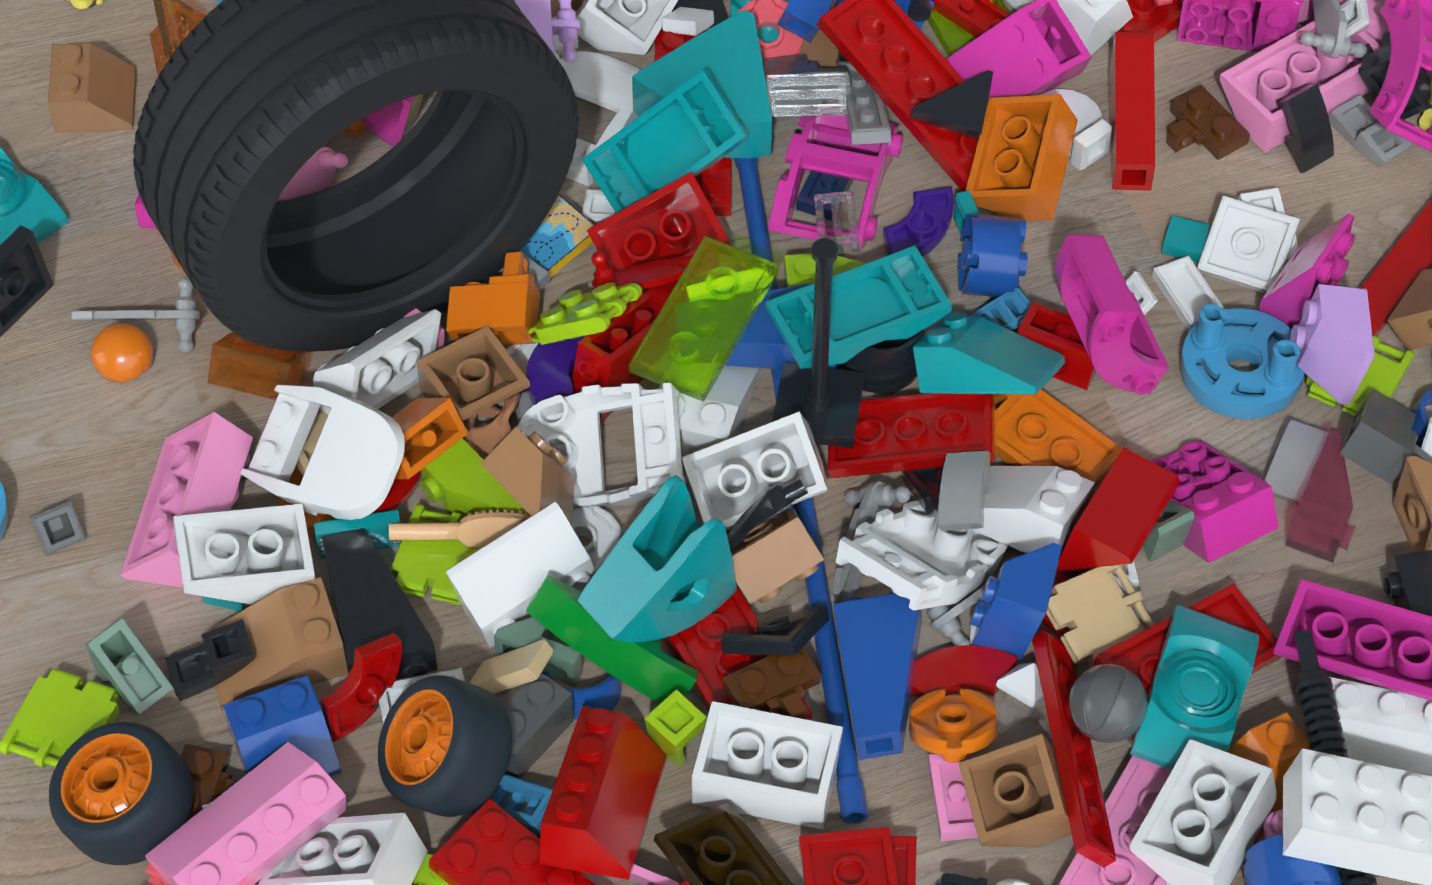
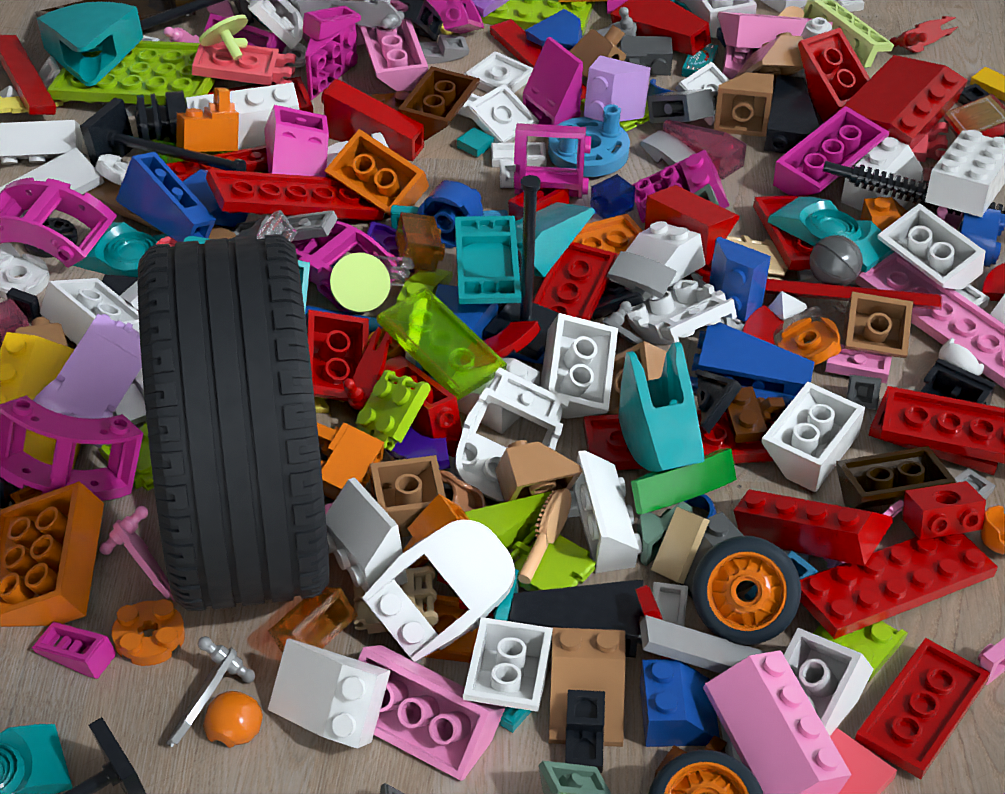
camera: 70 degrees left, 10 degrees down
lime panel [644,689,707,768] -> none
black bar [727,478,808,552] -> none
black tile [909,70,993,139] -> none
black slope [1279,84,1334,173] -> none
none -> white slope [268,638,391,749]
none -> yellowish green shield [330,253,390,313]
none -> clear orange piece [395,212,445,272]
none -> reddish brown slope [398,66,480,141]
none -> red tile [459,321,541,371]
none -> white tile [464,51,533,93]
none -> clear blue brick [590,174,635,219]
none -> light grey tile [640,615,768,673]
none -> dark grey slope [846,375,882,410]

